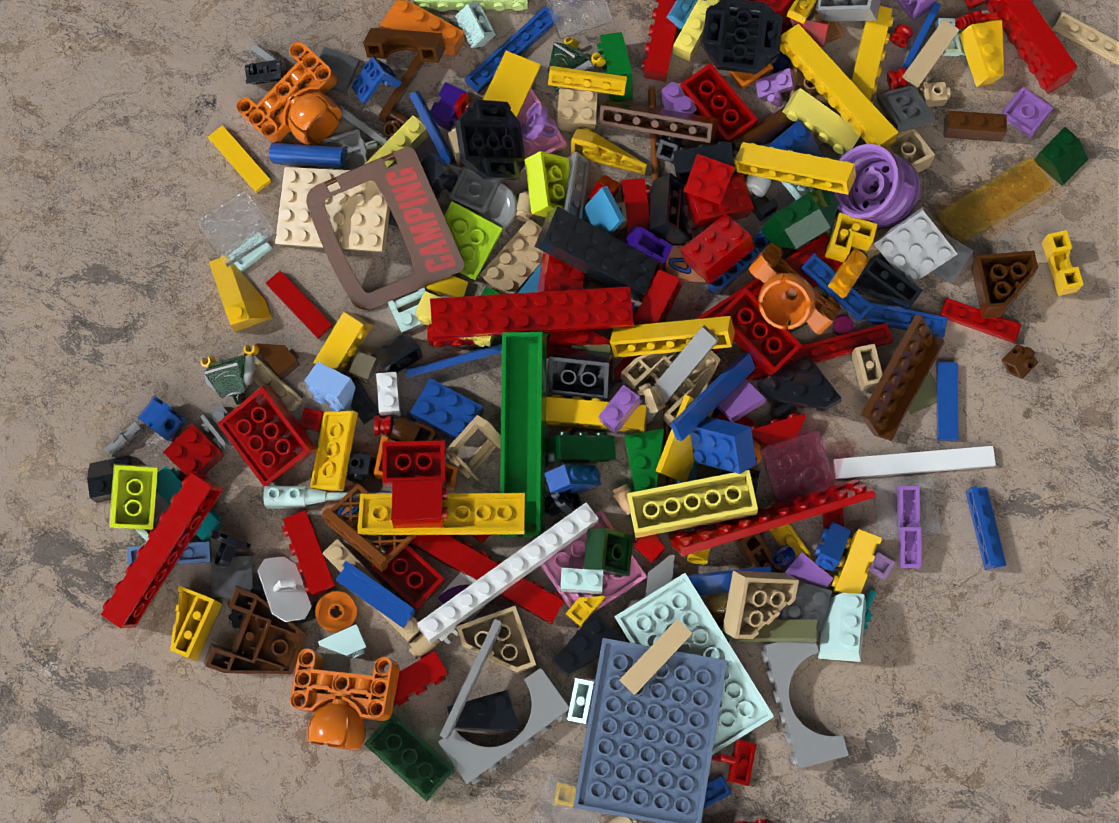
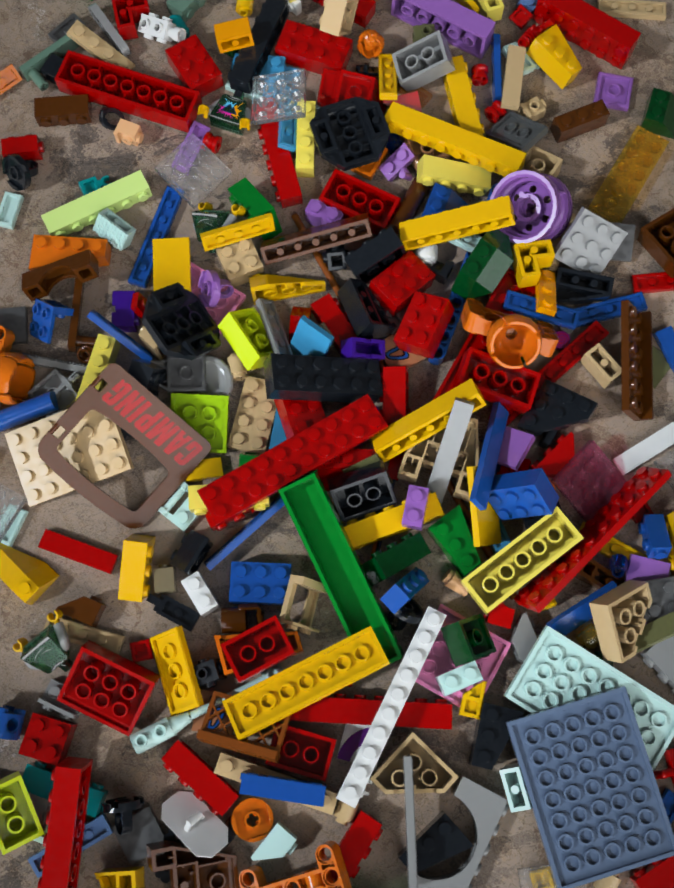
camera: 25 degrees left, 0 degrees up
light blue slope [304,362,355,412] -> none
red wheel [374,415,392,436] -> none
red brick [391,480,448,528] -> none
tan tile [619,619,693,695] -> none
tan bracket [635,383,666,413] -> none
red plate [684,154,735,205] -> none

